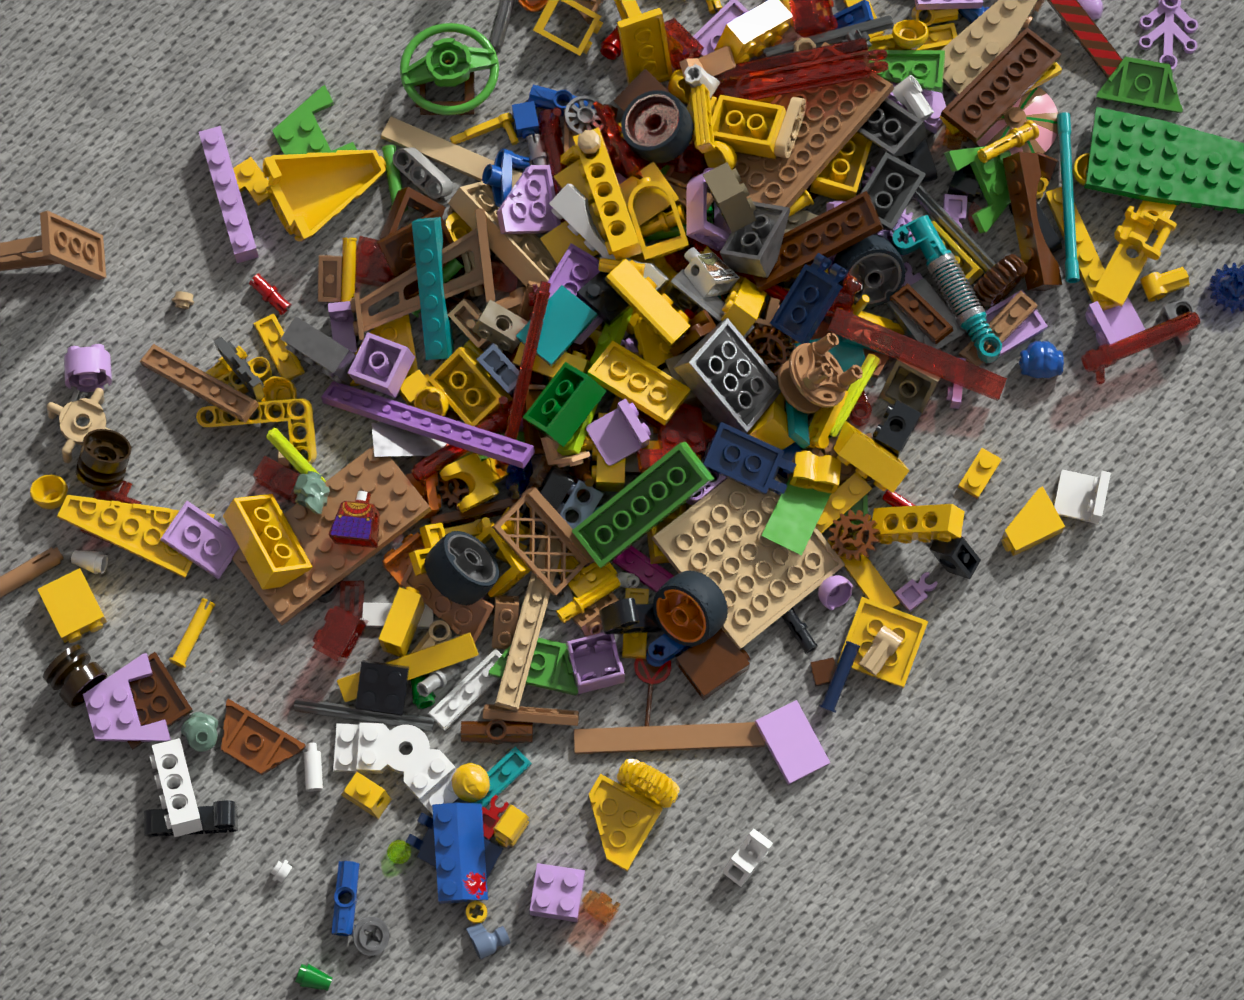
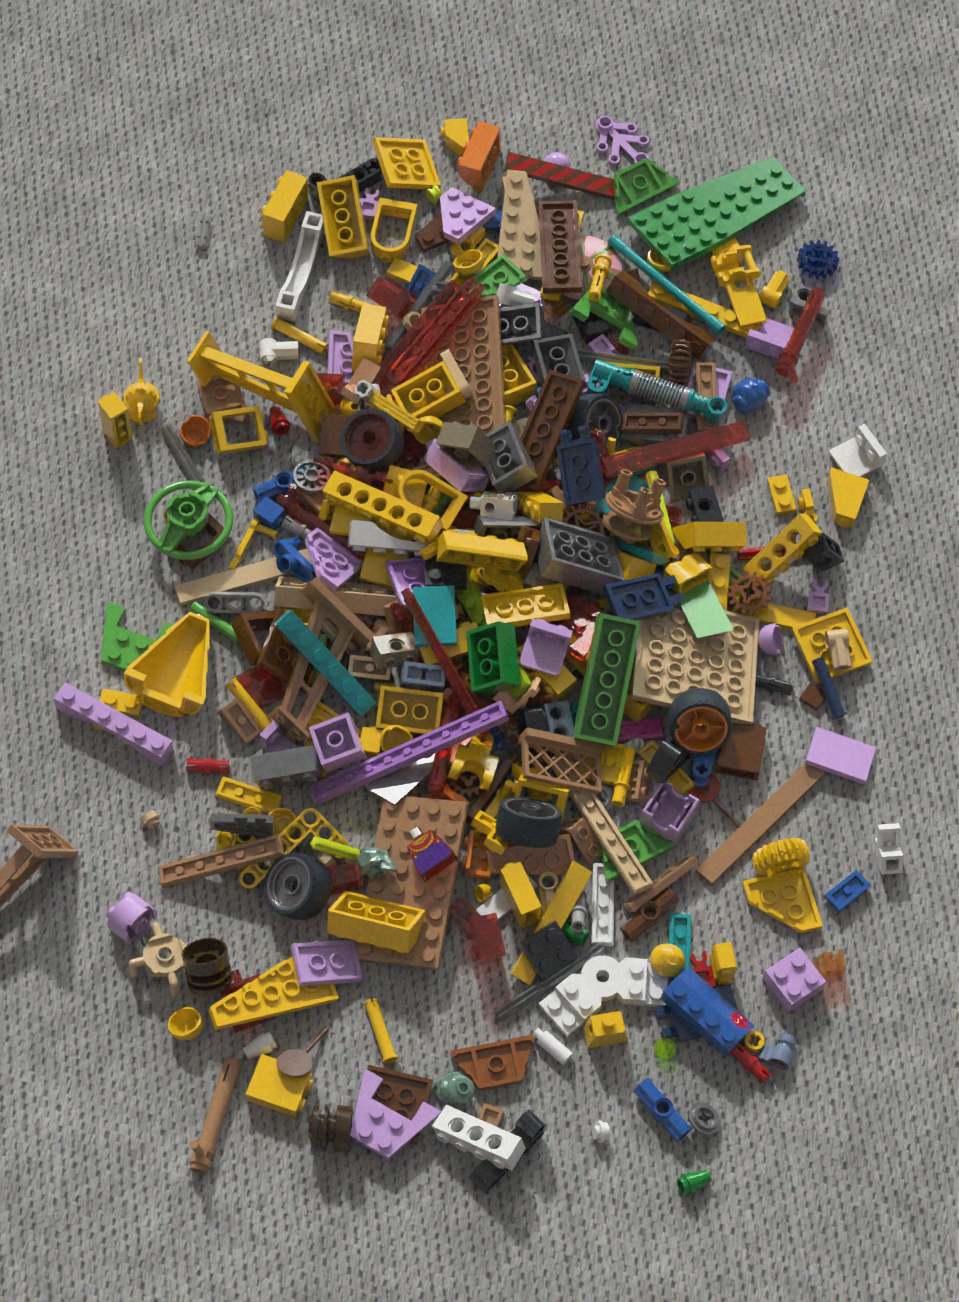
camera: 45 degrees left, 10 degrees down
tan tile [578,130,601,154] -> none
none -> wheel [264,853,332,920]
none -> piece [277,1027,329,1078]
none -> yellow hinge [474,884,493,902]
none -> medium nougat tile [478,1103,505,1127]
none -> red pin [730,1043,772,1084]
none -> yellow plate [797,489,817,524]
none -> blue plate [824,869,871,913]

